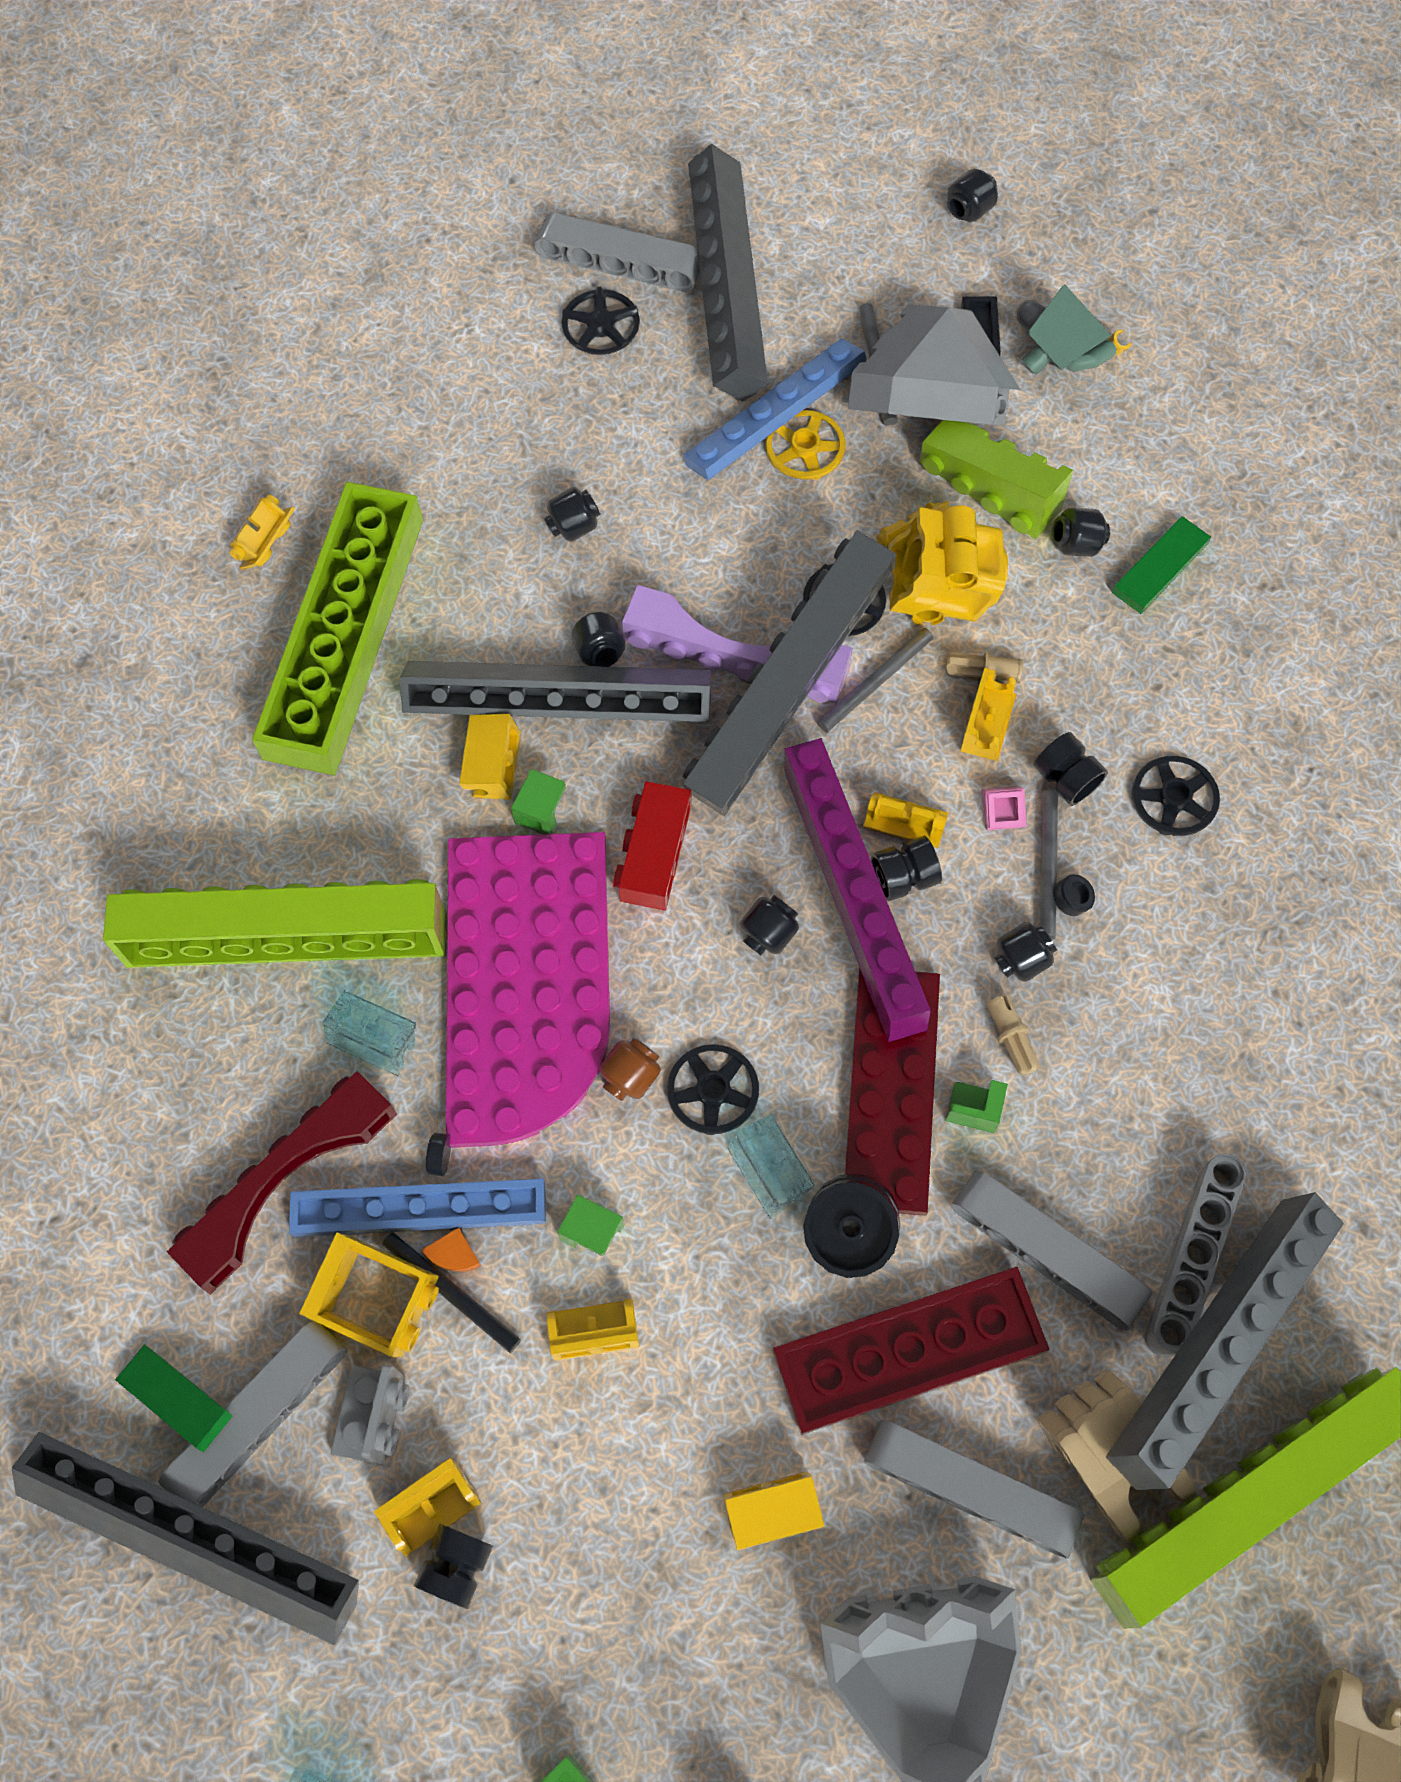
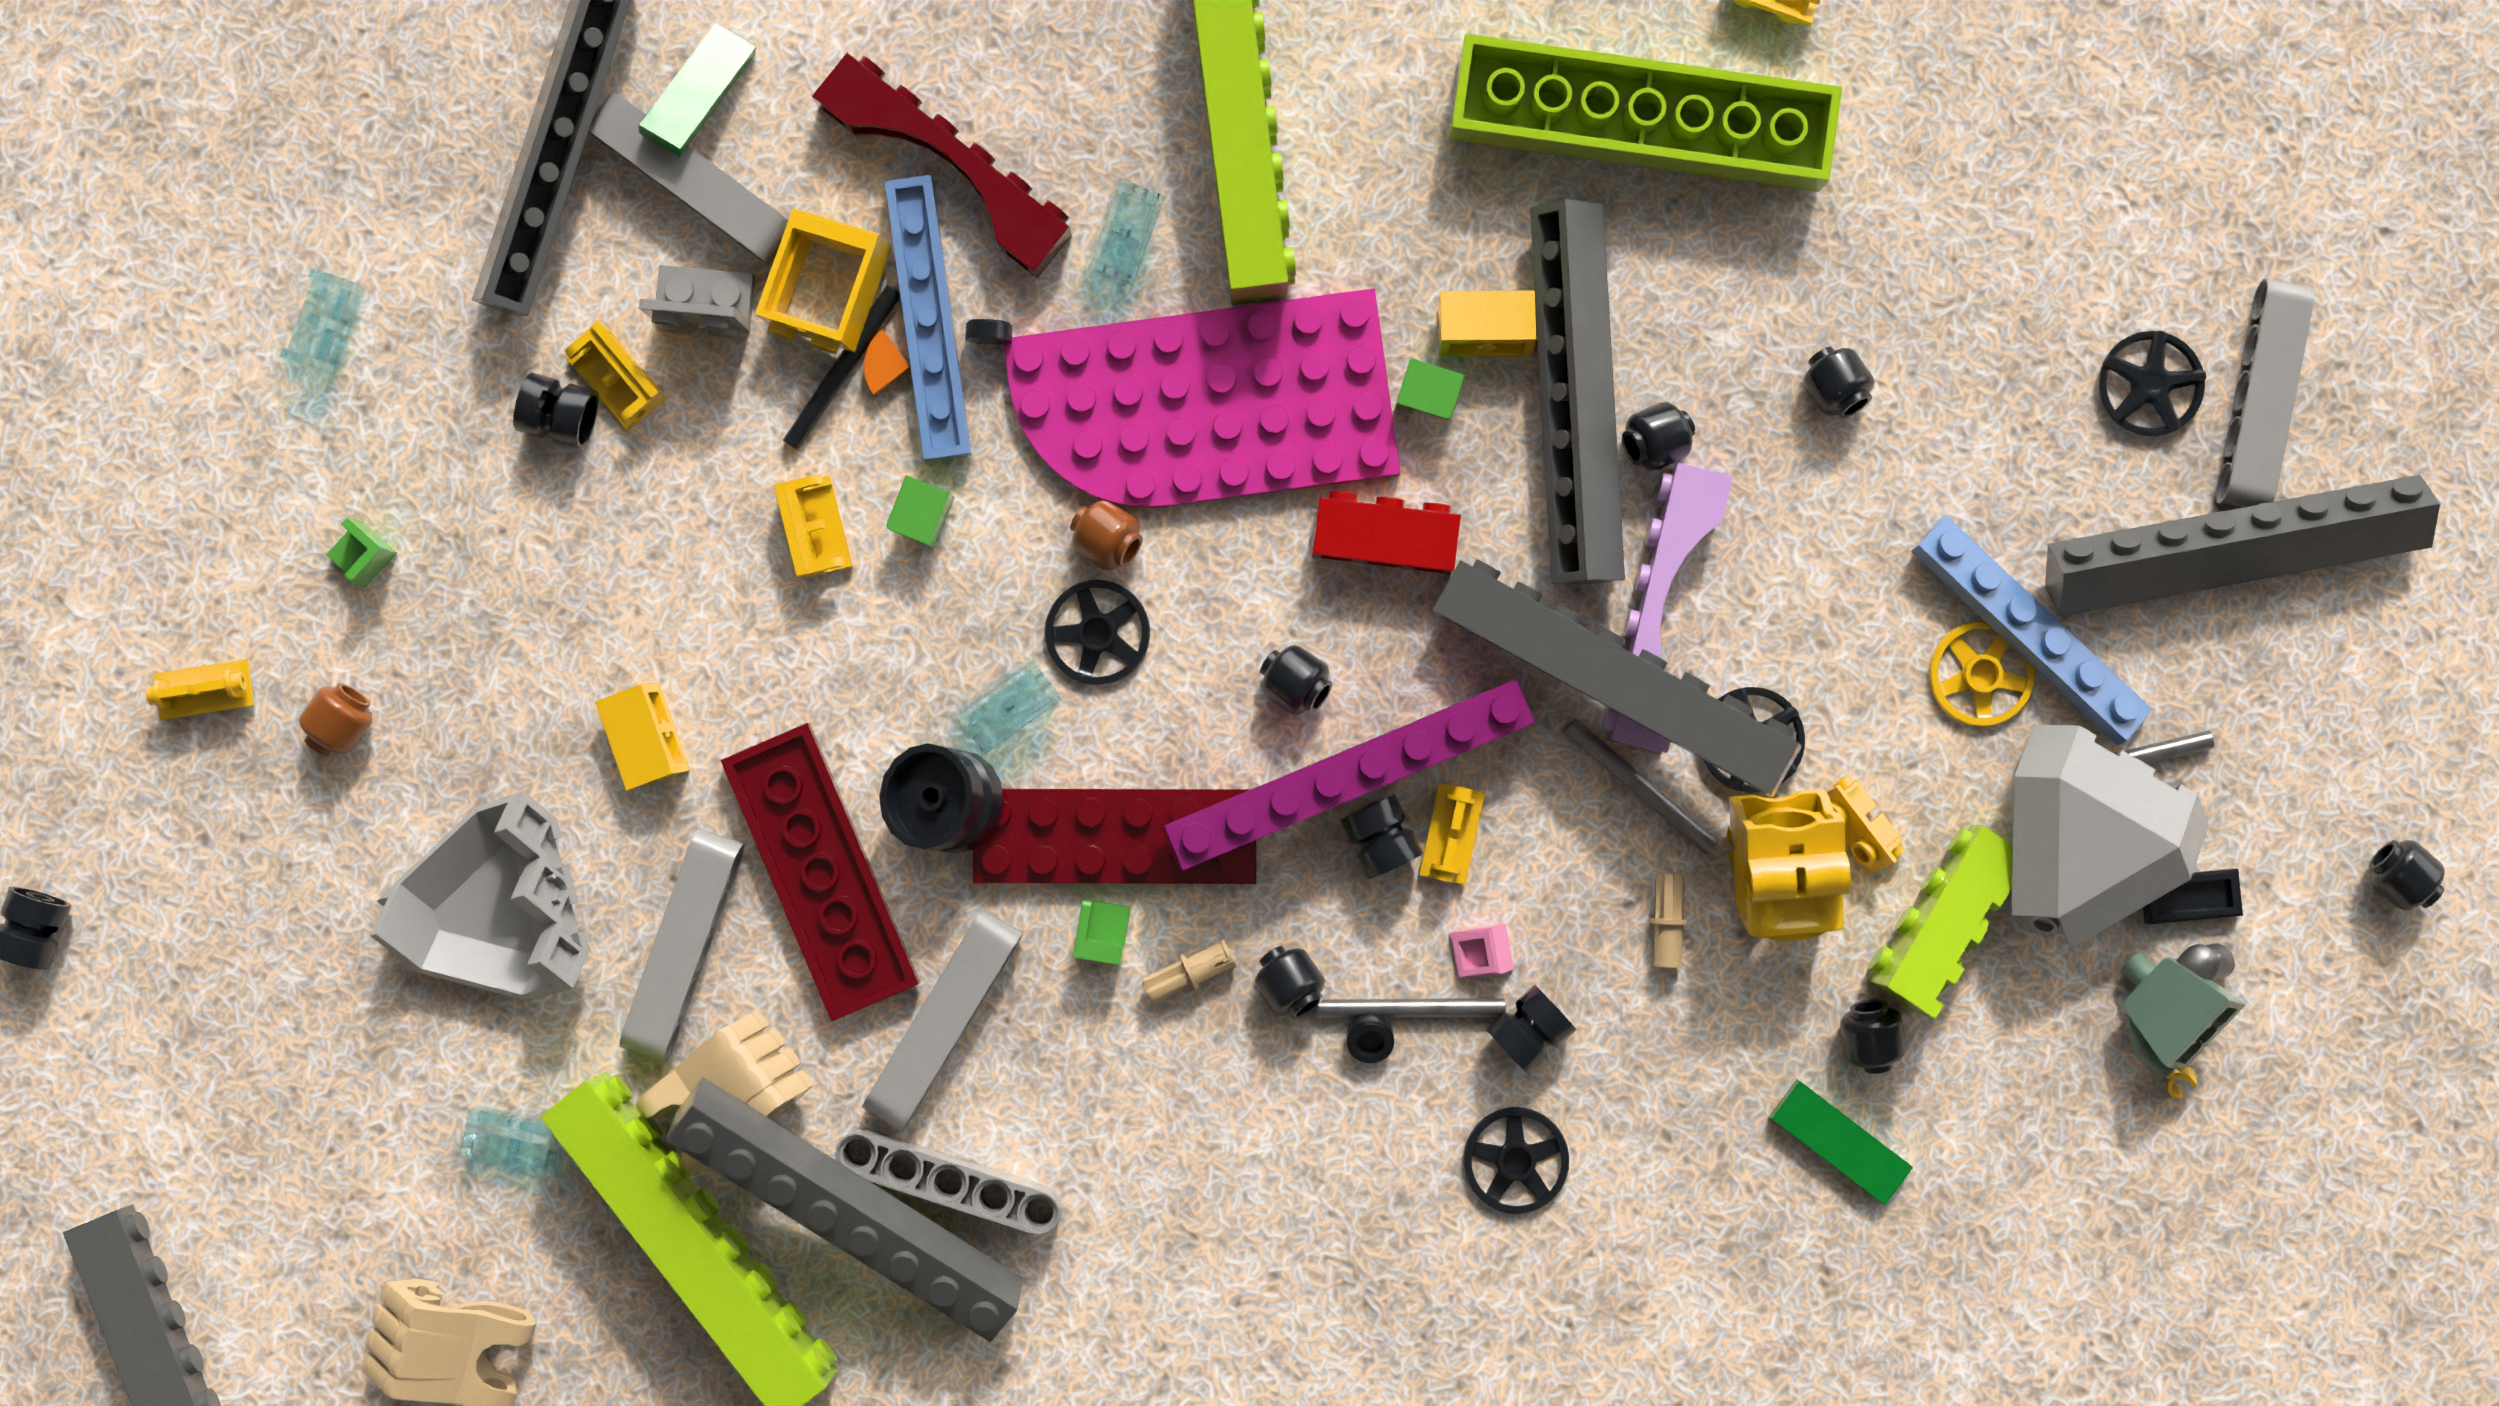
camera: 85 degrees right, 20 degrees up
yellow hinge [961,667,1017,761] -> none
none -> clear light blue hinge [460,1105,566,1178]

